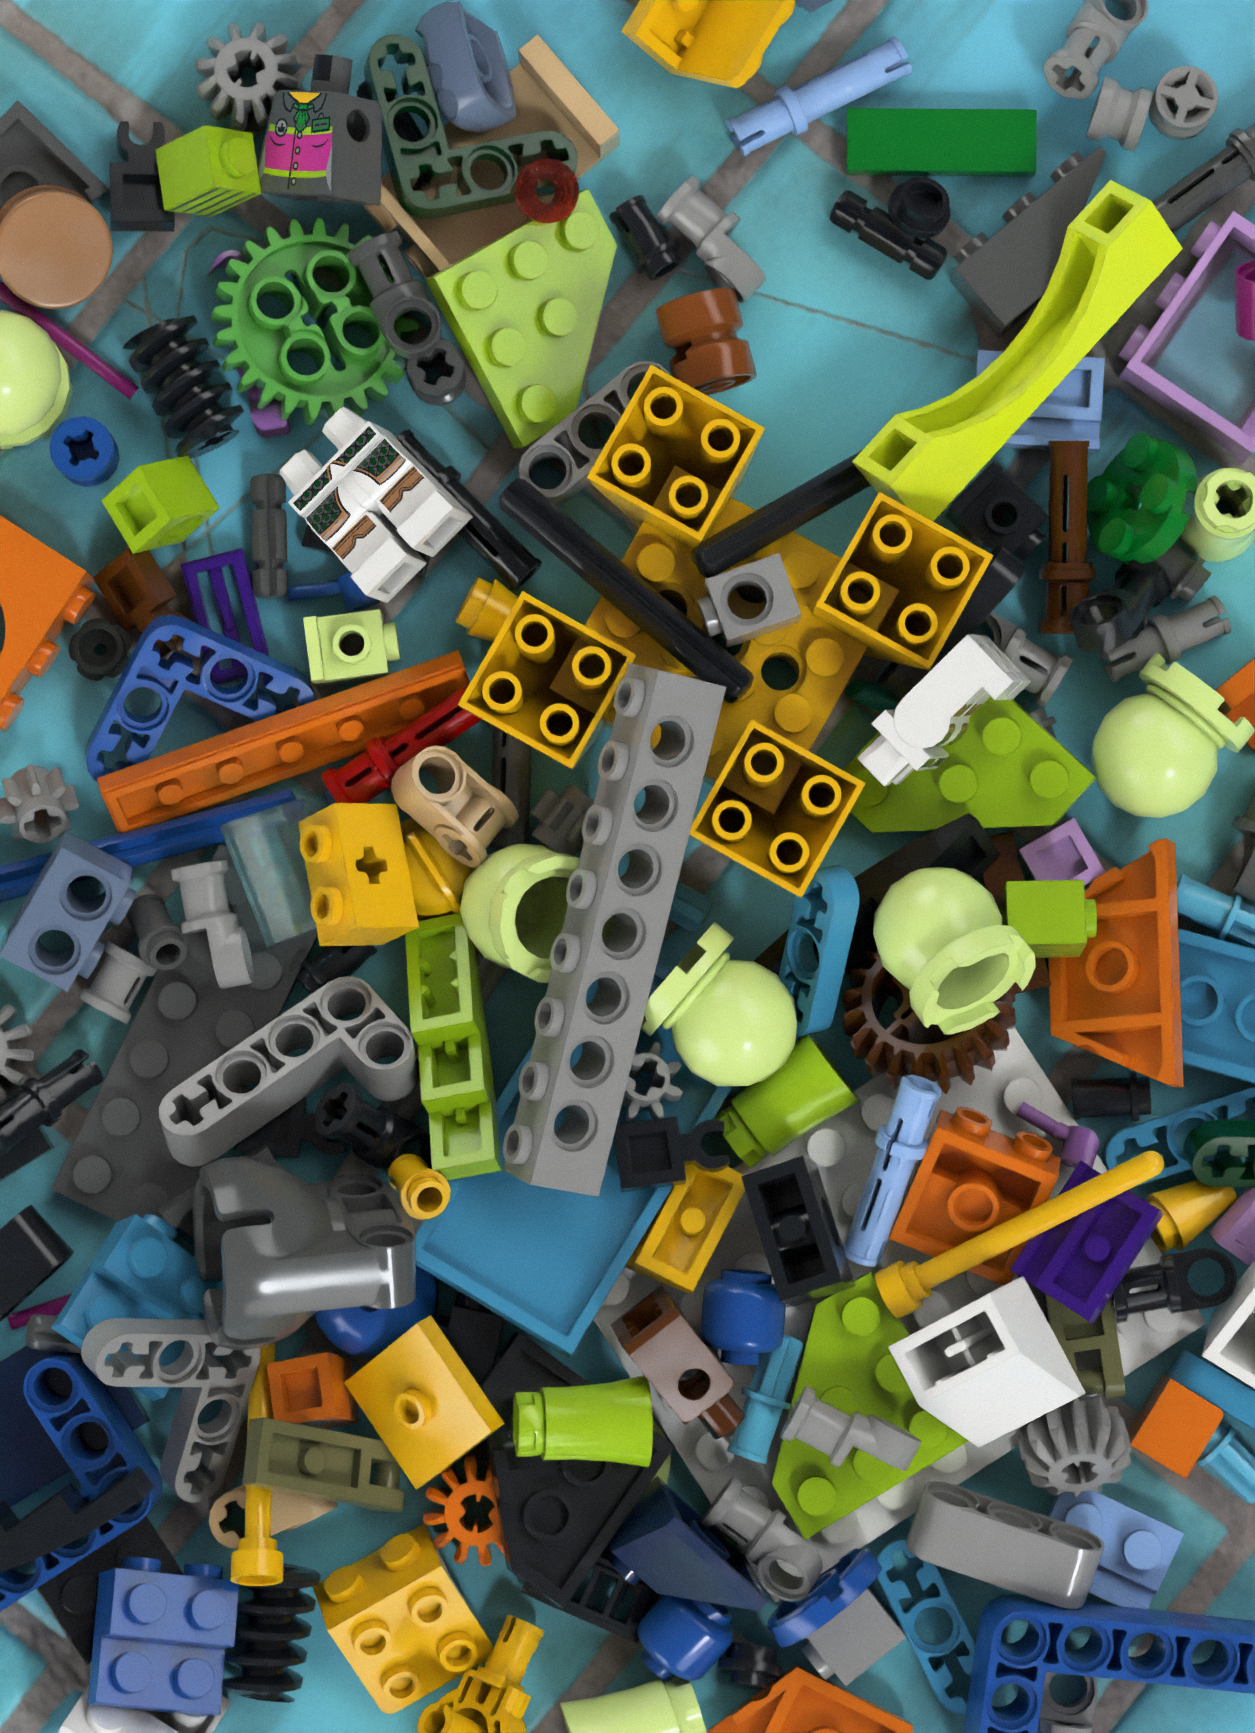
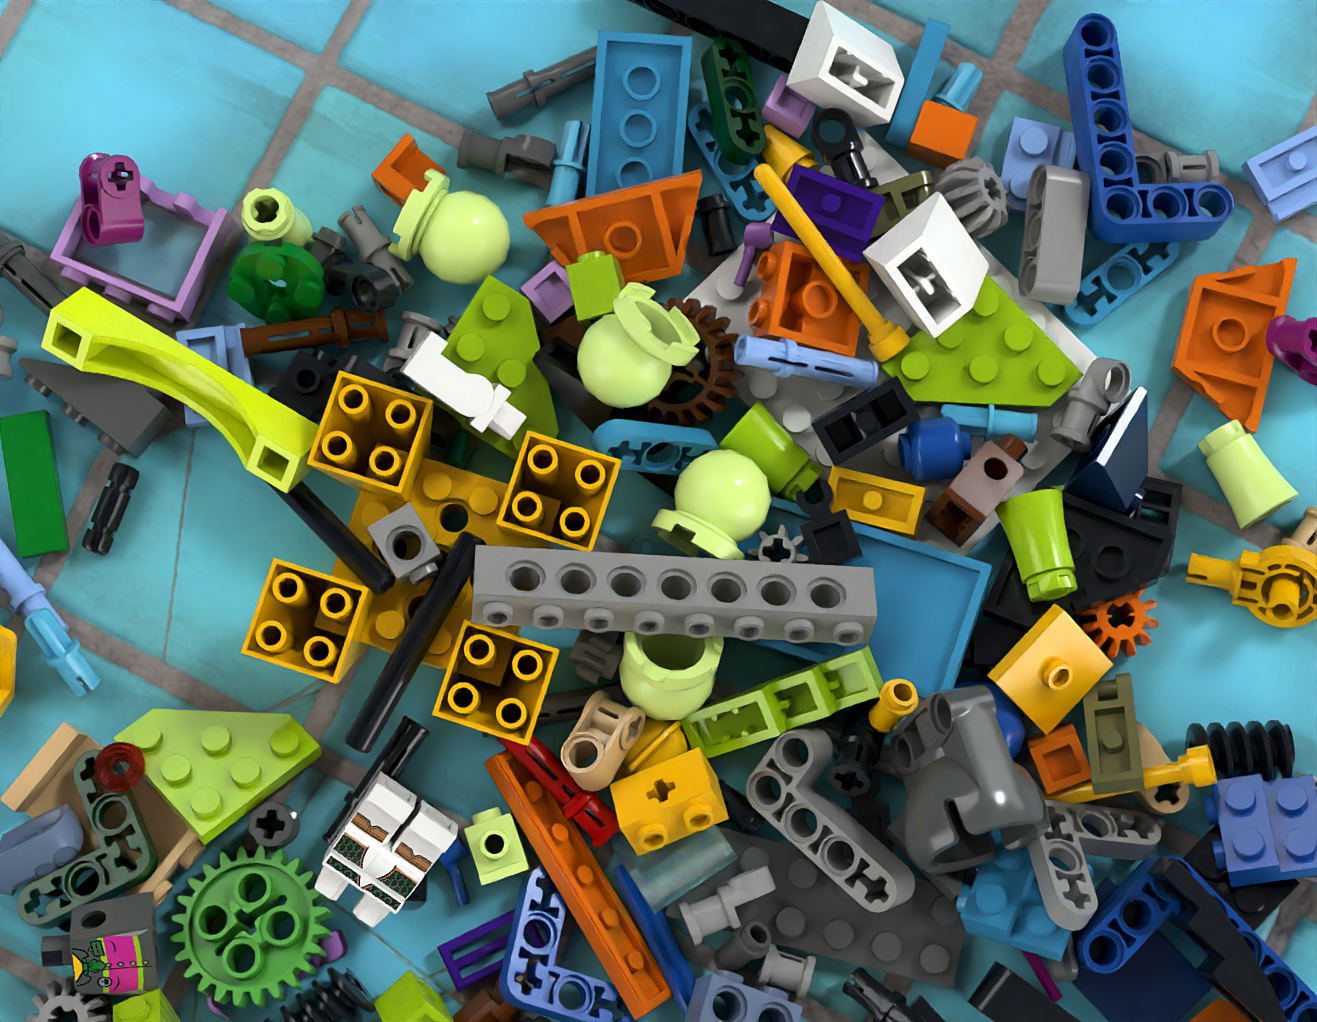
camera: 105 degrees left, 5 degrees down
dark grey axle [250,474,288,599] -> none
yellow bracket [313,1523,494,1714] -> none
dark grey connector [347,231,442,359] -> none
yellow cone [455,577,519,642] -> none
light grey beam [519,361,670,506] -> none
black pin [609,195,682,281] -> none
blue head [637,1595,733,1681] -> none
light grey connector [656,176,766,304] -> none
dark orange wheel [656,288,757,396] -> none
black plate [717,1642,782,1689] -> none
blue tile [767,1548,883,1648] -> none
light grey connector [780,1385,922,1471] -> none
light grey brick [801,1587,906,1687] -> none
black plate [888,177,950,238] -> none
none -> medium azure axle [24,607,100,697]

